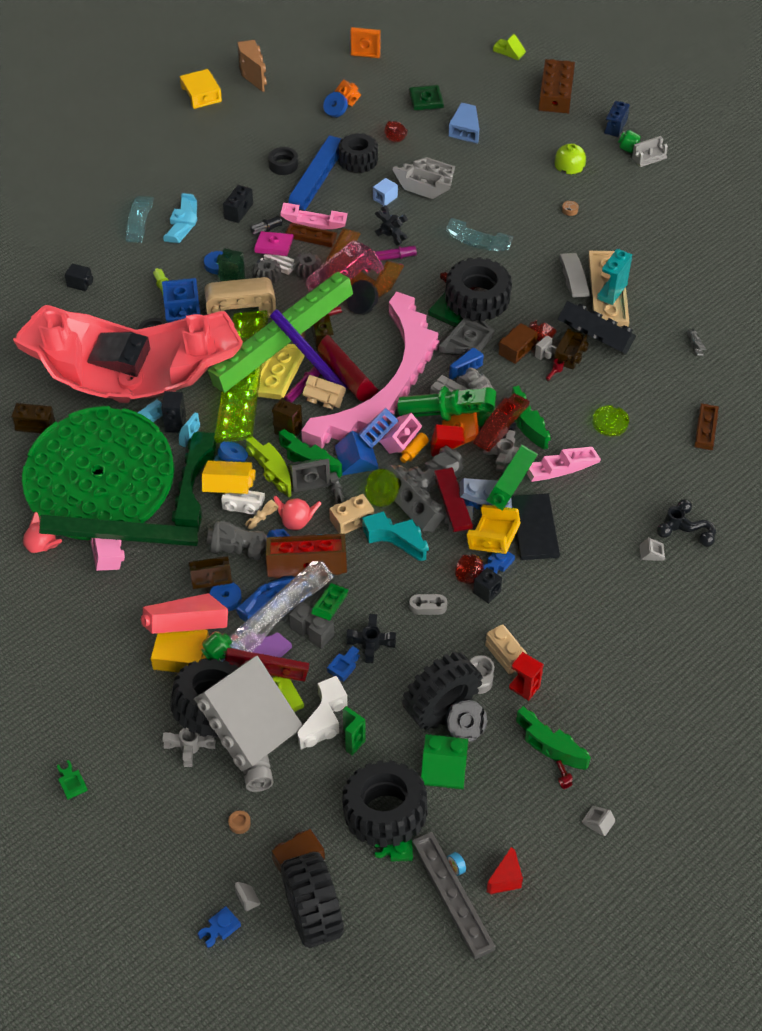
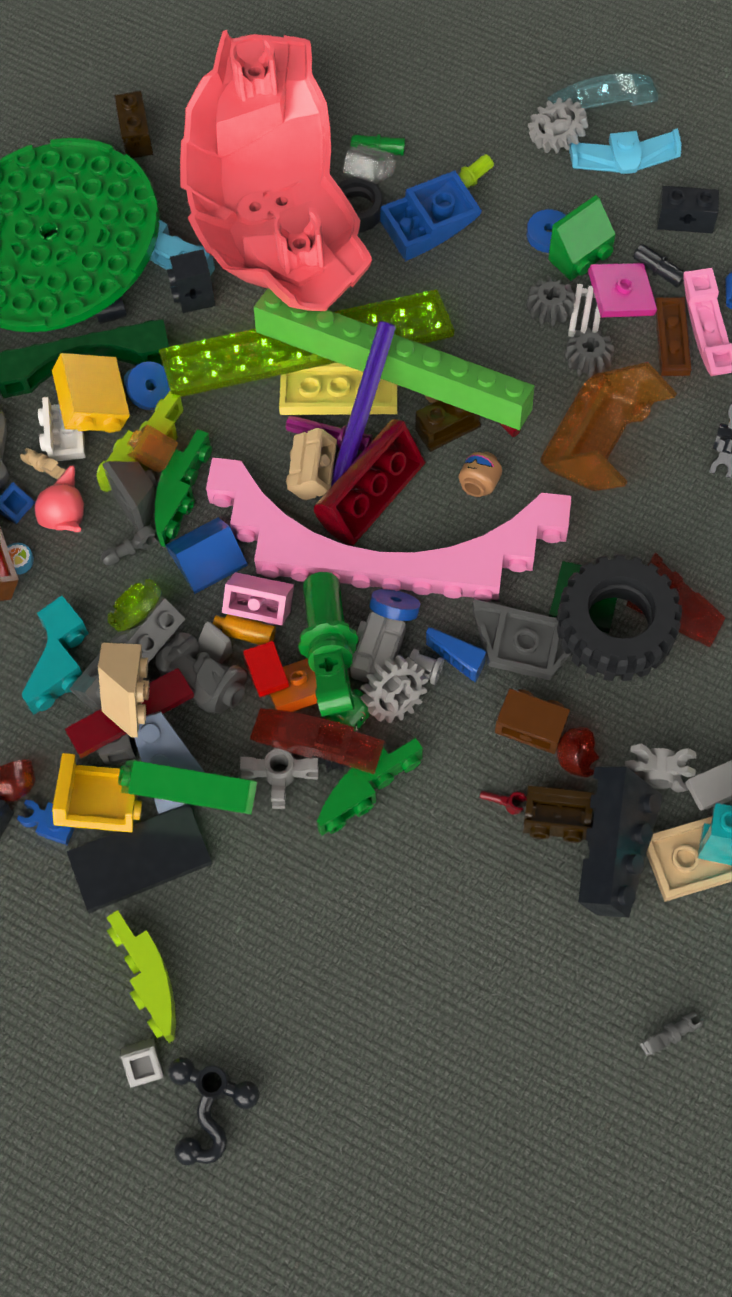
camera: 75 degrees right, 15 degrees up
black brick [65,263,93,291] -> none
black slope [87,332,151,377] -> none
medium azure slope [179,412,200,447] -> none
tan windscreen [204,277,276,318] -> none
clear green brick [217,248,245,282] -> none
dark brown hinge [272,397,303,438] -> none
clear pink windscreen [306,240,384,307] -> none
tan brick [329,494,374,534] -> none
black tile [346,280,378,315] -> none
slope [359,408,399,448] -> none
magenta axle [367,245,417,262] -> none
bright pink slope [526,447,601,482] -> none
light grey tile [535,335,557,360] -> none
clear neon green tile [593,405,629,436] -> none
reddish brown tile [694,403,719,450] -> none
none -> tan slope [98,643,149,737]
none -> lime slope [106,910,176,1043]
none -> clear orange brick [127,425,178,473]
none -> light grey slope [198,621,233,664]
none -> clear brick [343,144,396,184]
none -> green axle [350,134,405,156]
none -> blue piece [369,589,420,621]
none -> medium nougat head [458,452,503,497]
none -> light grey gear [528,98,589,153]
none -> slope [548,195,616,281]
none -> light grey pin [625,744,696,793]

